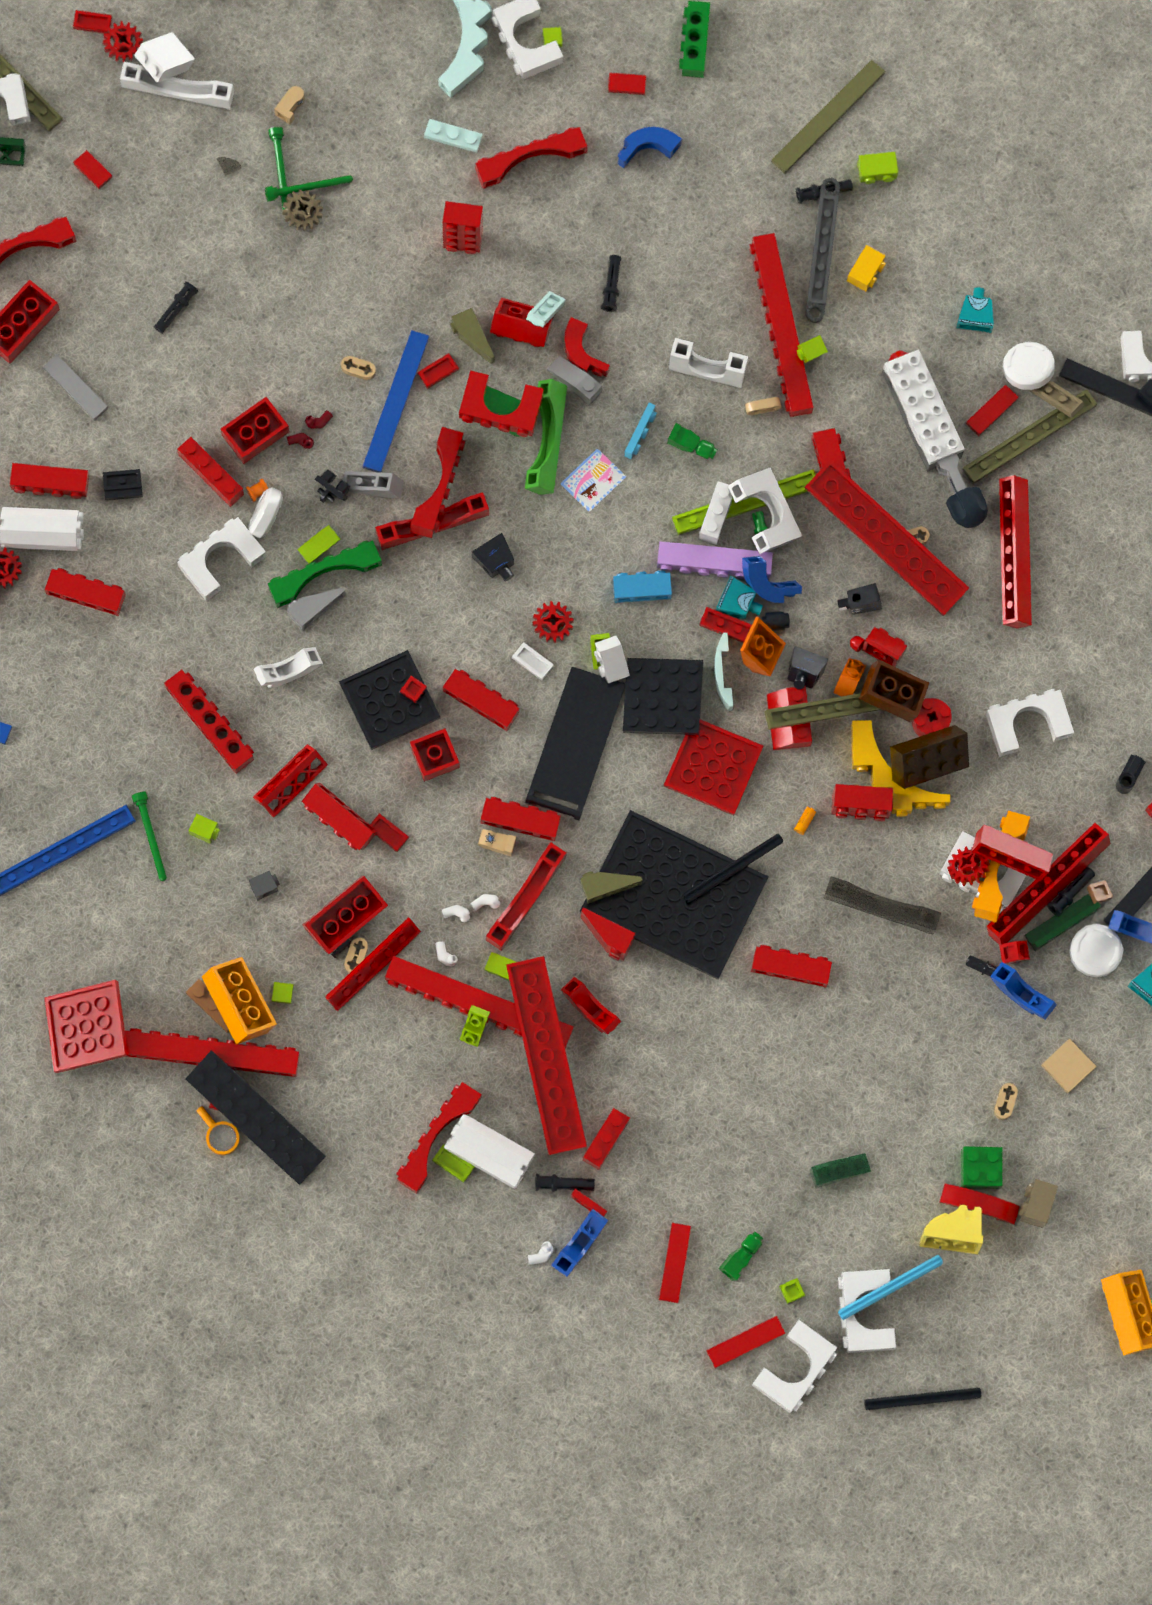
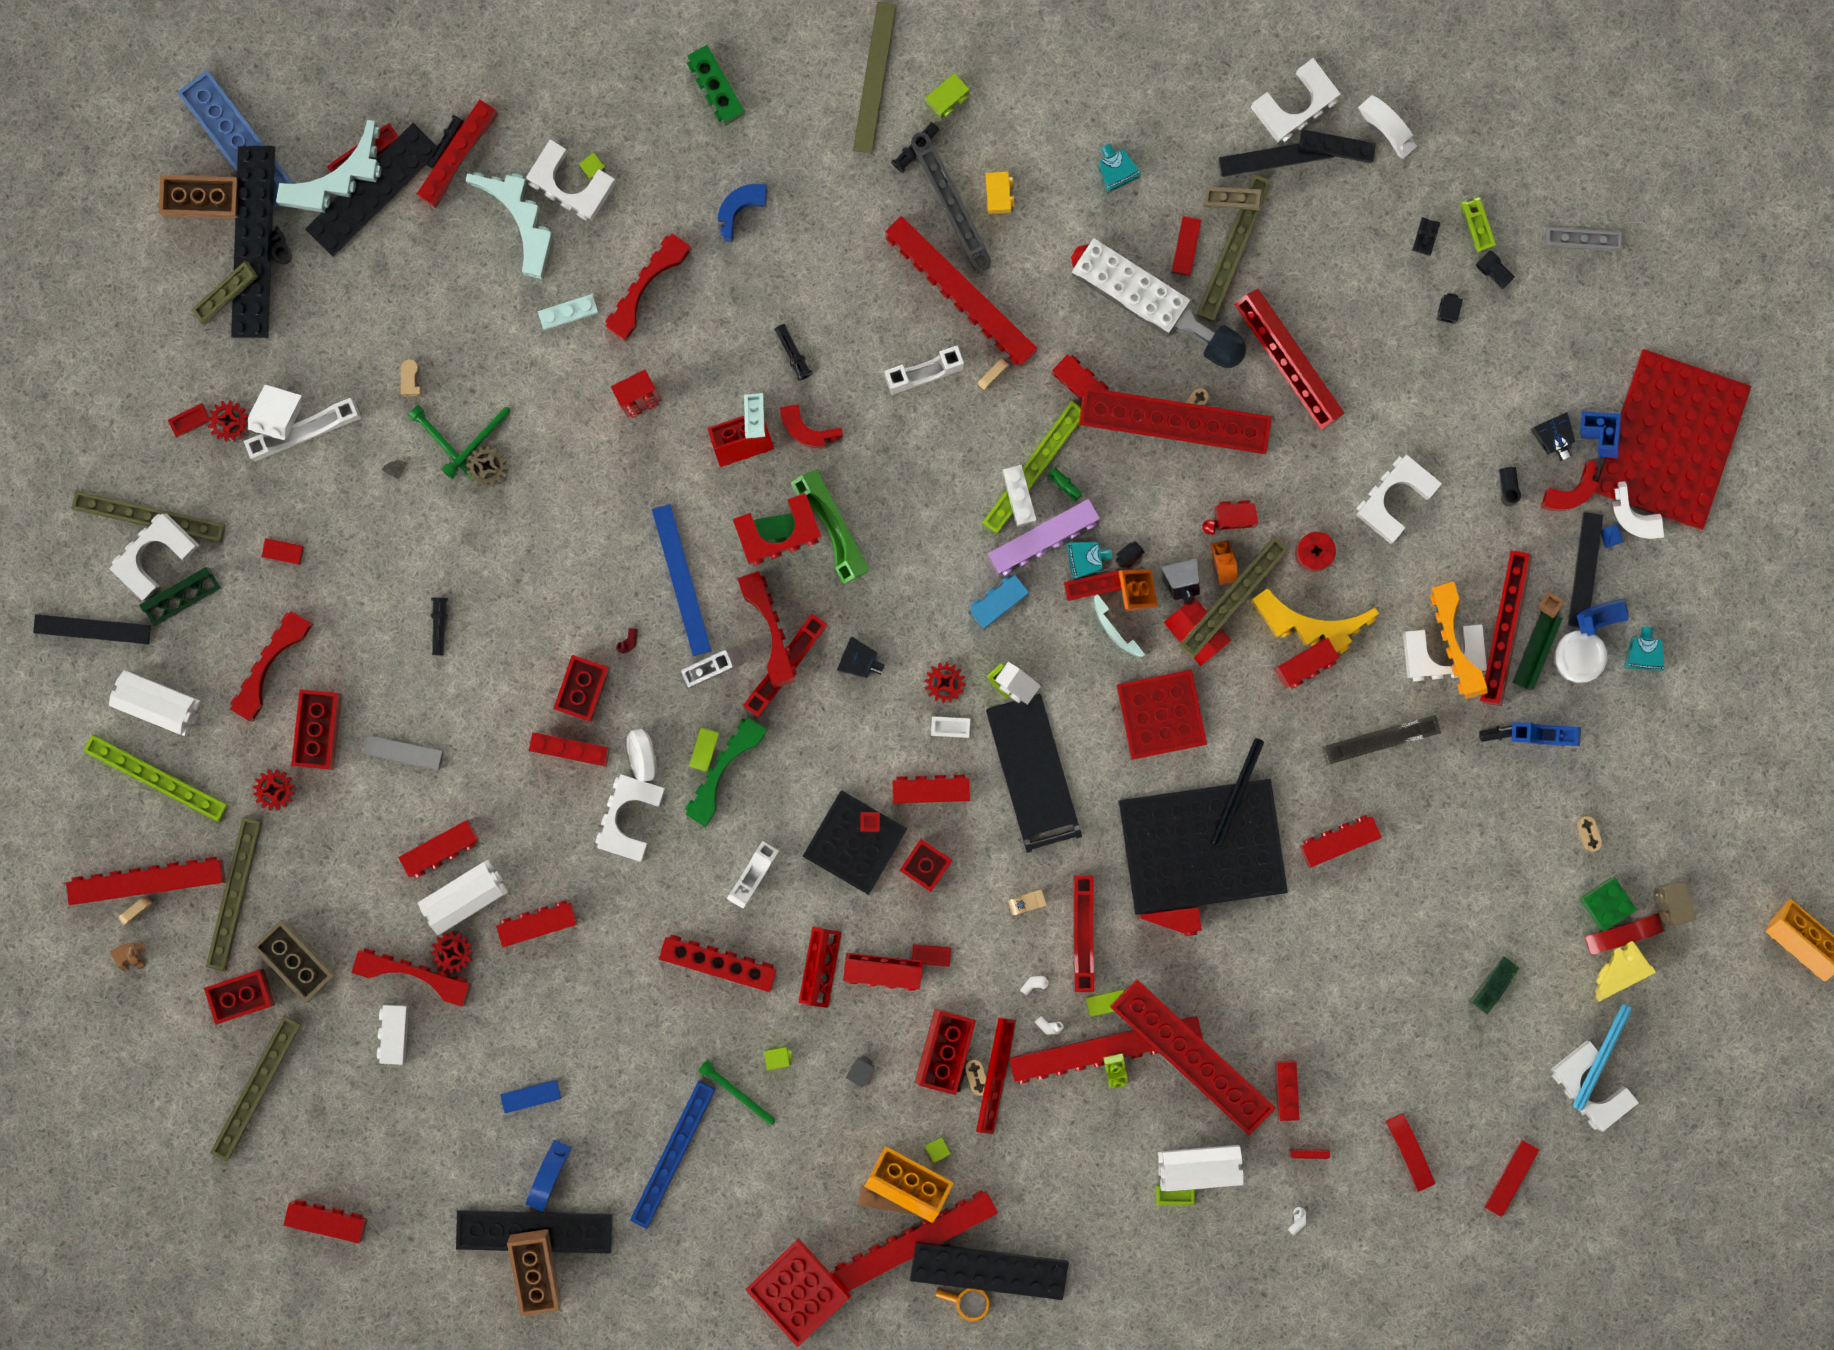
camera: 30 degrees left, 10 degrees up
black plate [103,469,143,501] -> none
orange bush [245,479,269,502] -> none
dark red arm [286,433,314,449] -> none
light grey slope [287,588,346,631] -> none
black hips [314,469,351,503] -> none
tan beam [341,356,376,380] -> none
red arch [396,1082,482,1194] -> none
red tile [417,353,459,389] -> none
olive slope [450,308,495,364] -> none
white arm [470,894,500,911] -> none
red brick [480,797,561,841] -> none
black pin [535,1173,595,1192] -> none
light grey slope [547,356,602,405] -> none
blue arch [551,1209,609,1277] -> none
sticker [561,449,626,511] -> none
red arch [561,977,621,1035] -> none
olive slope [580,871,643,903] -> none
red tile [608,73,646,95] -> none
black plate [623,658,704,735] -> none
medium azure plate [624,403,657,459] -> none
green piece [667,423,718,459] -> none
green piece [718,1232,763,1281] -> none
white arch [728,468,802,554] -> none
blue arch [742,556,802,603] -> none
white arch [752,1320,837,1413] -> none
lime tile [779,1278,805,1304] -> none
light orange piece [794,806,816,835] -> none
lime slope [797,335,828,363] -> none
black torso [837,583,882,615] -> none
reddish brown brick [859,660,930,722] -> none
black axle [864,1387,982,1410] -> none
dark brown brick [890,725,969,789] -> none
red gear [947,846,990,886] -> none
brick [972,824,1053,881] -> none
red brick [999,941,1030,964] -> none
white piece [1003,342,1055,390] -> none
tan tile [1041,1038,1096,1093] -> none
black pin [1047,867,1095,916] -> none

